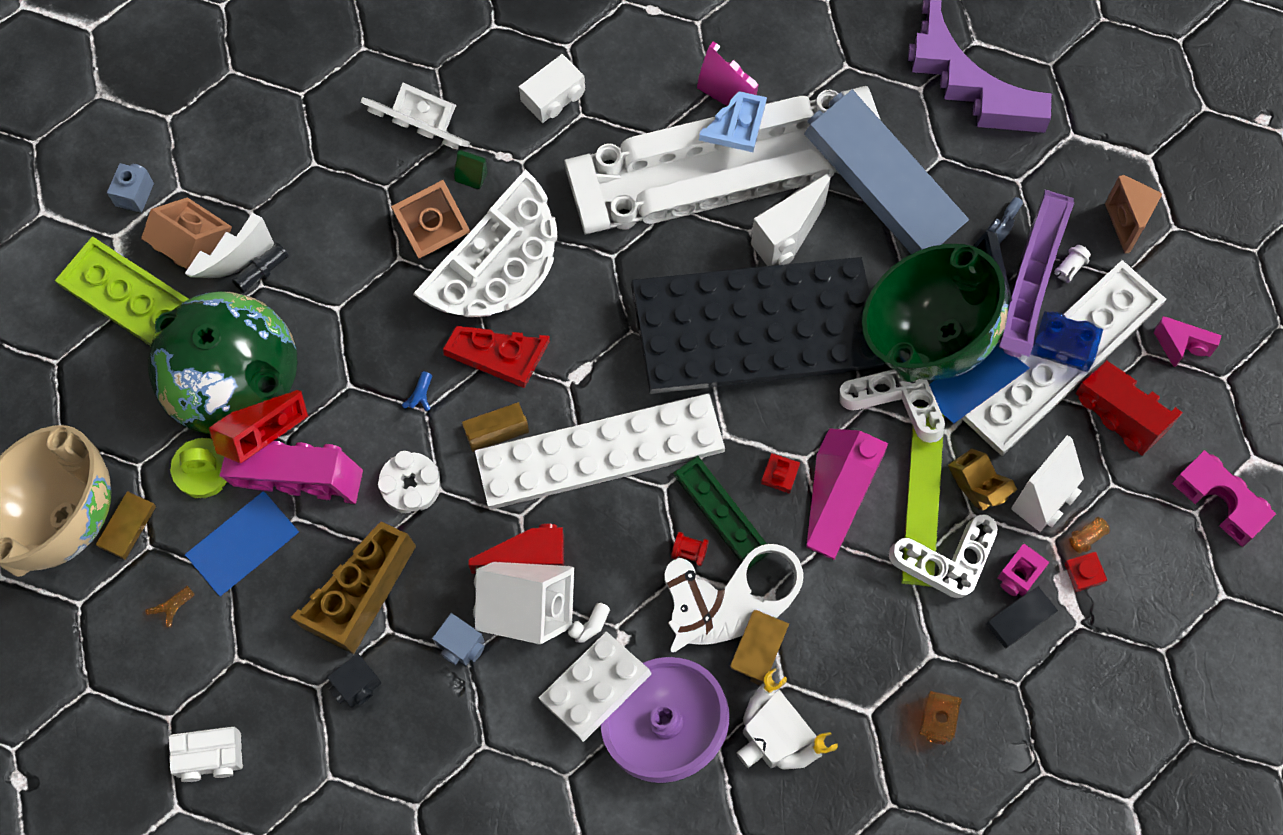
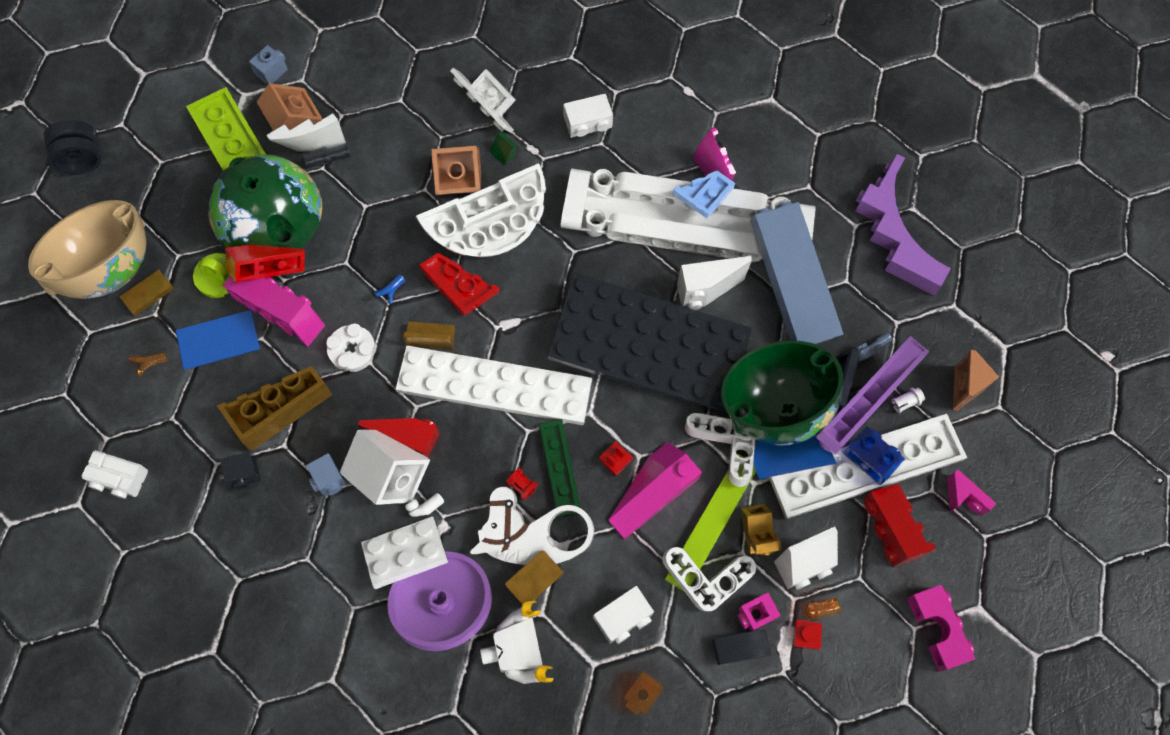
camera: 20 degrees right, 0 degrees up
none -> white brick [593,586,654,644]

